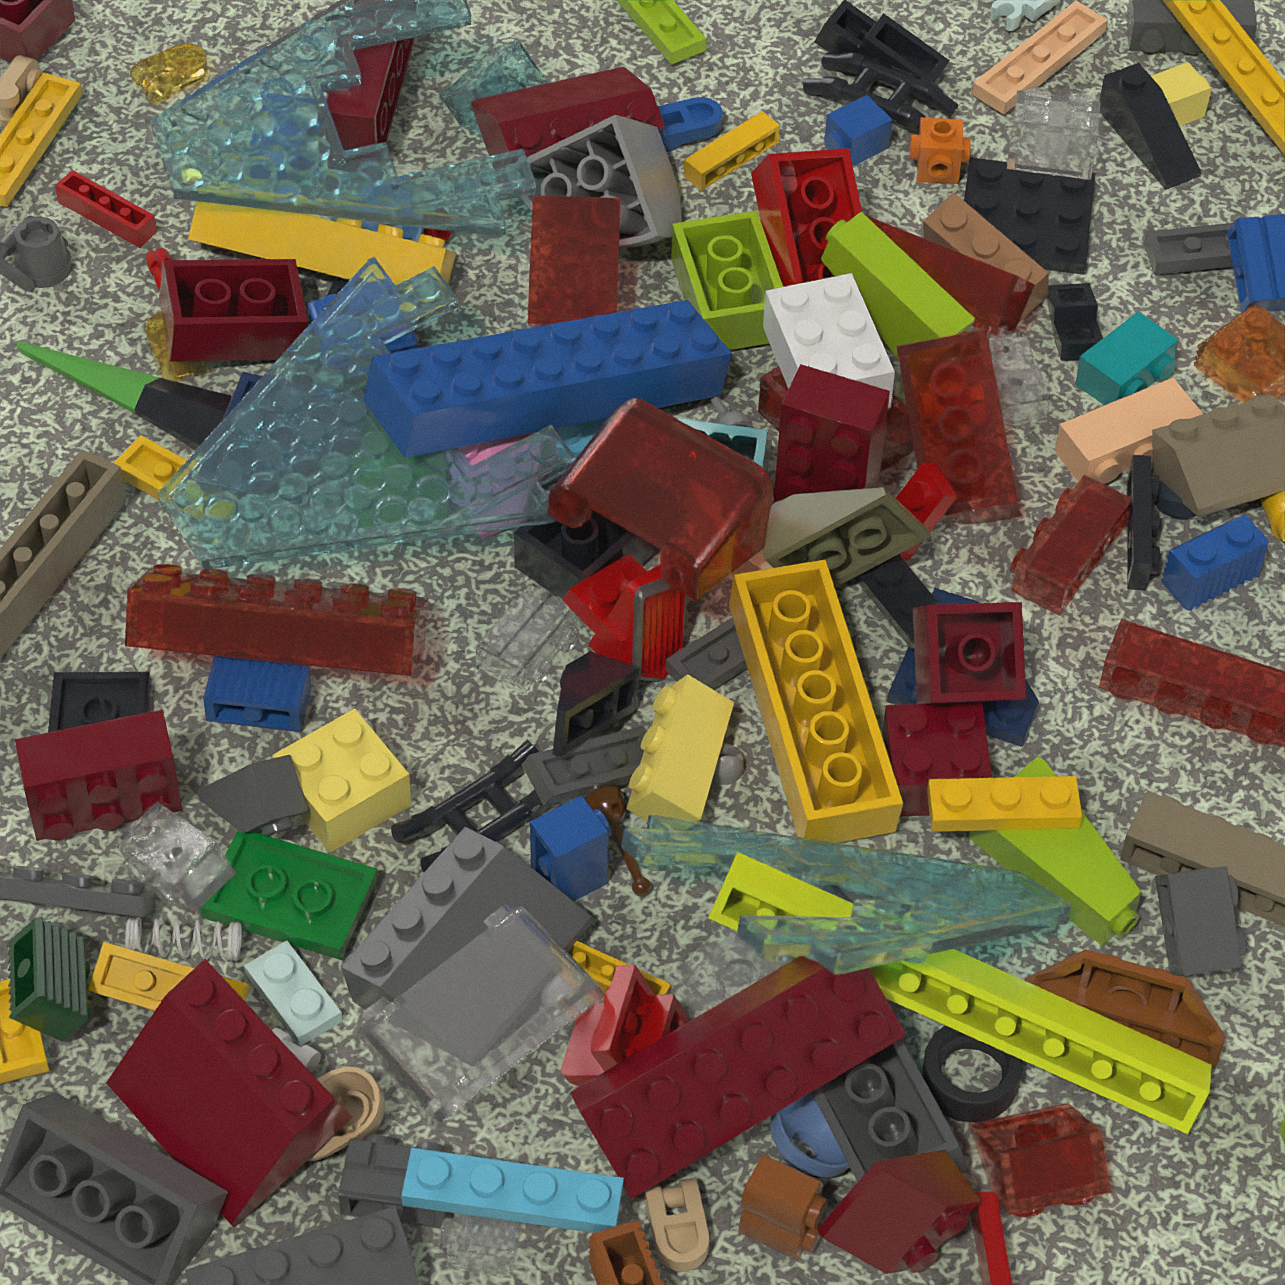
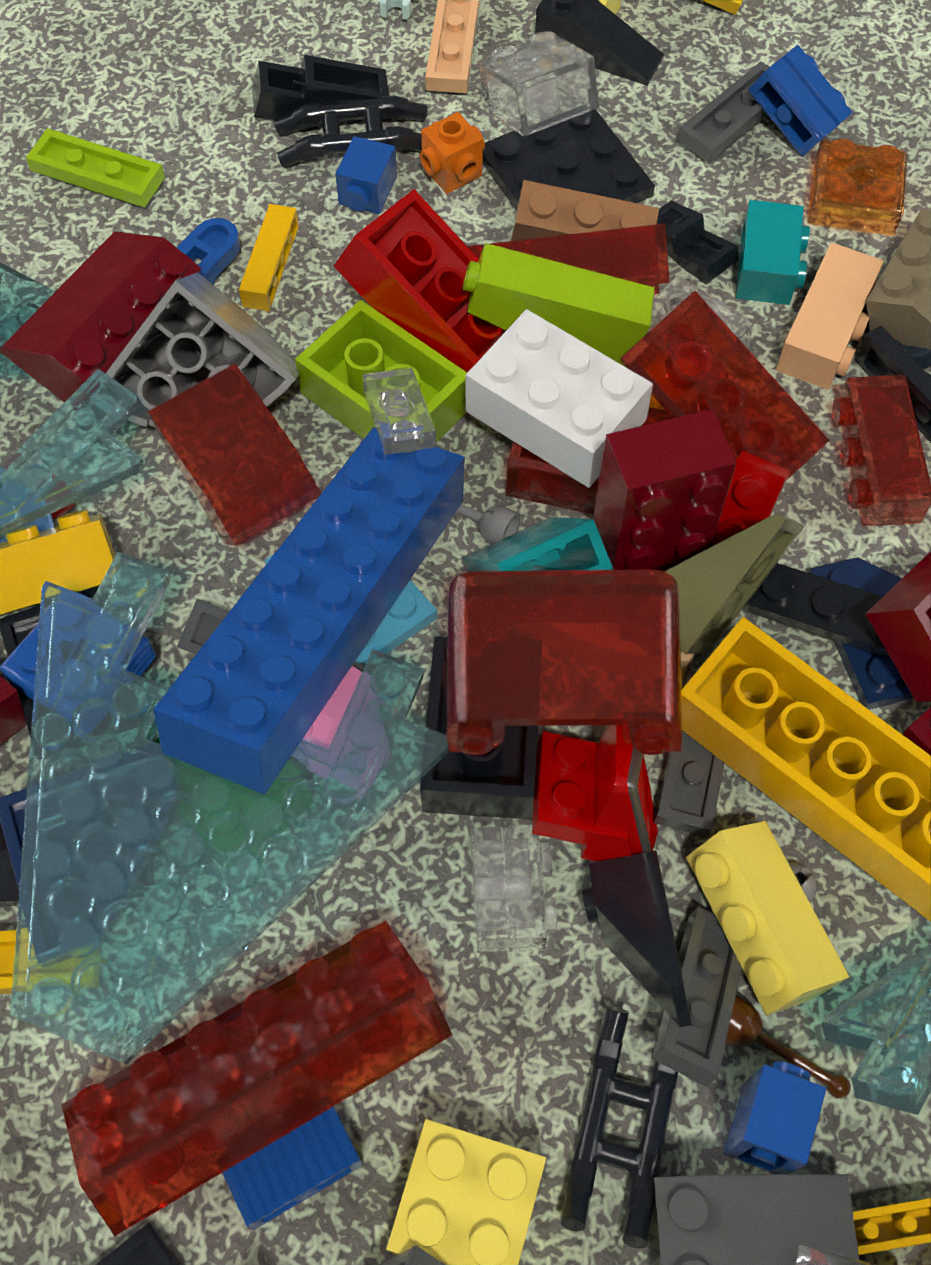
camera: 35 degrees left, 10 degrees up
none -> clear plate [363,368,436,455]

